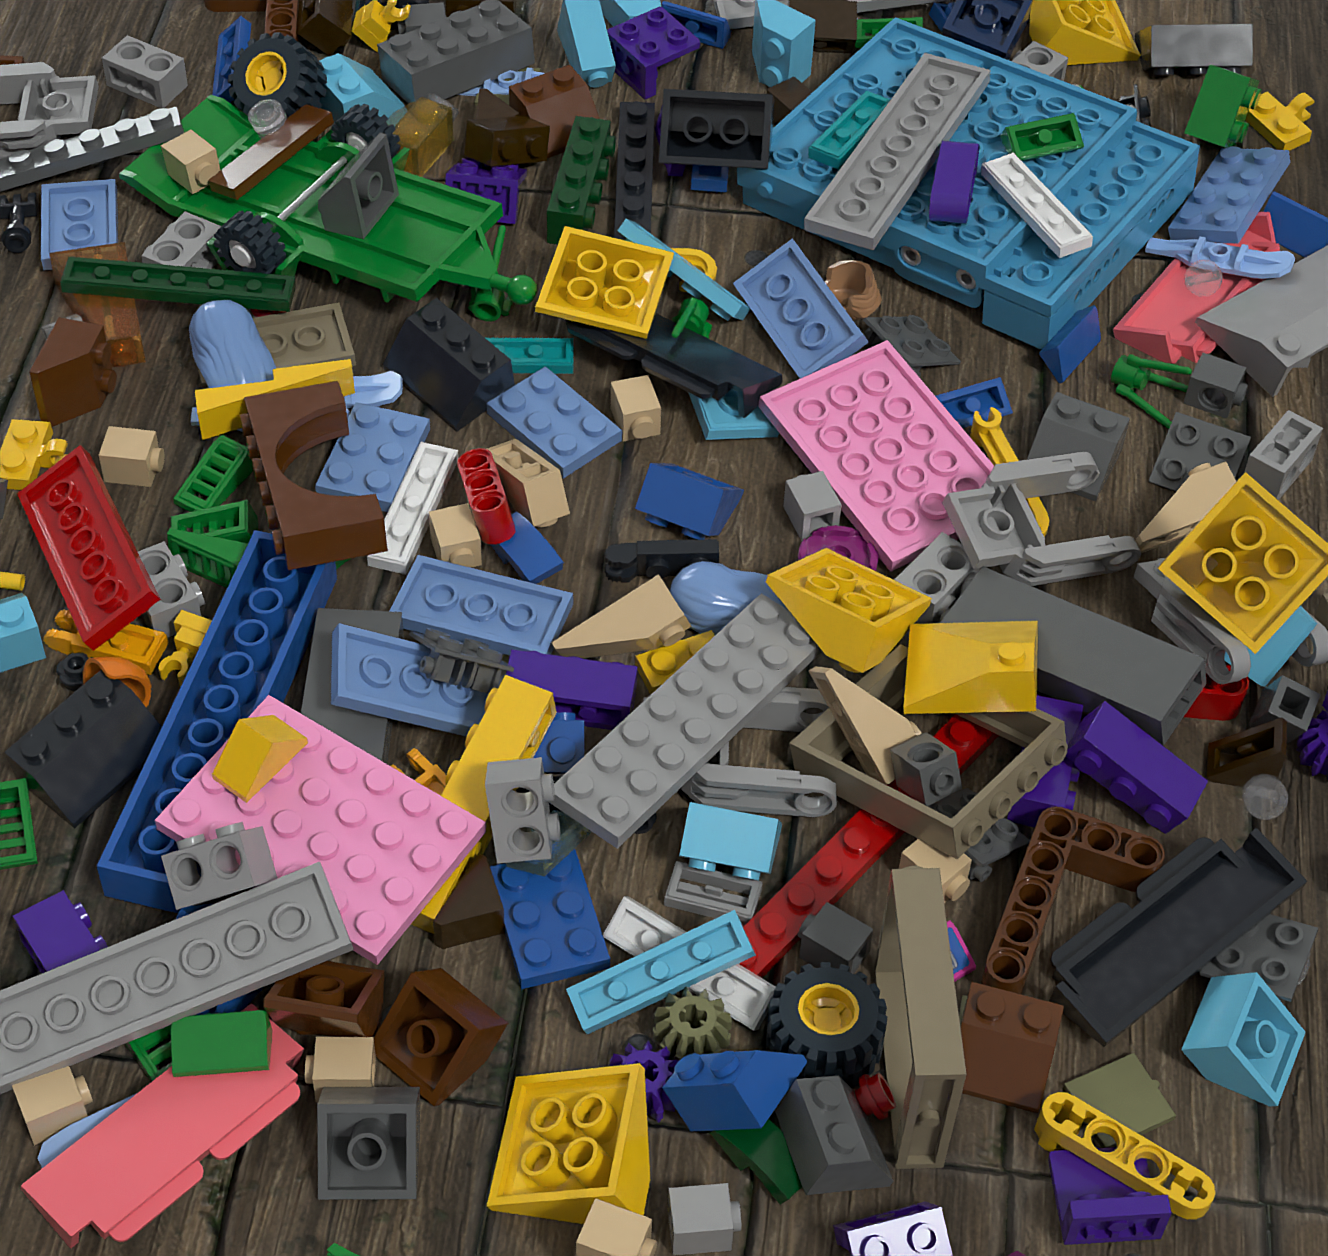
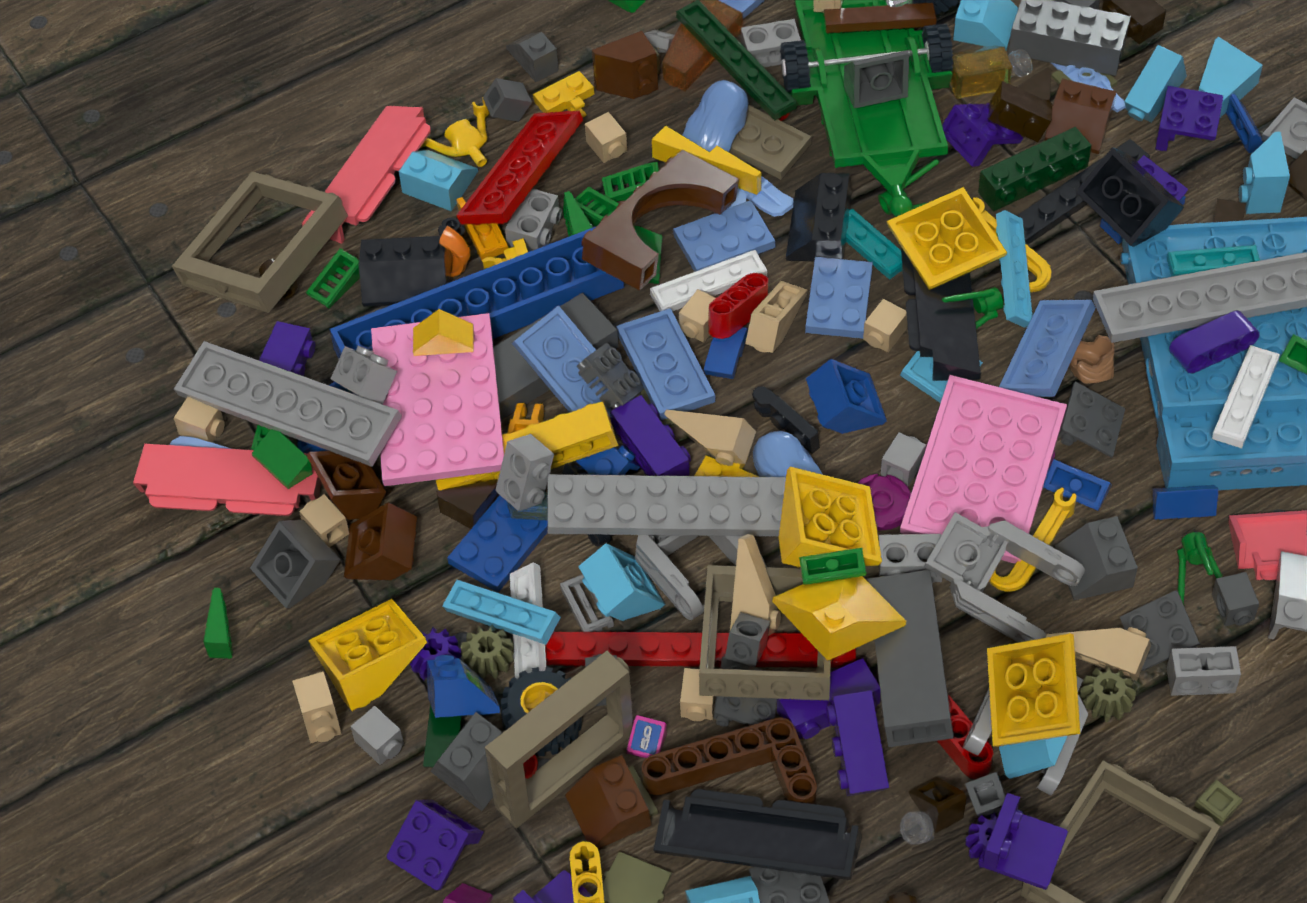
camera: 55 degrees right, 5 degrees up
none -> green slope [799,548,866,585]

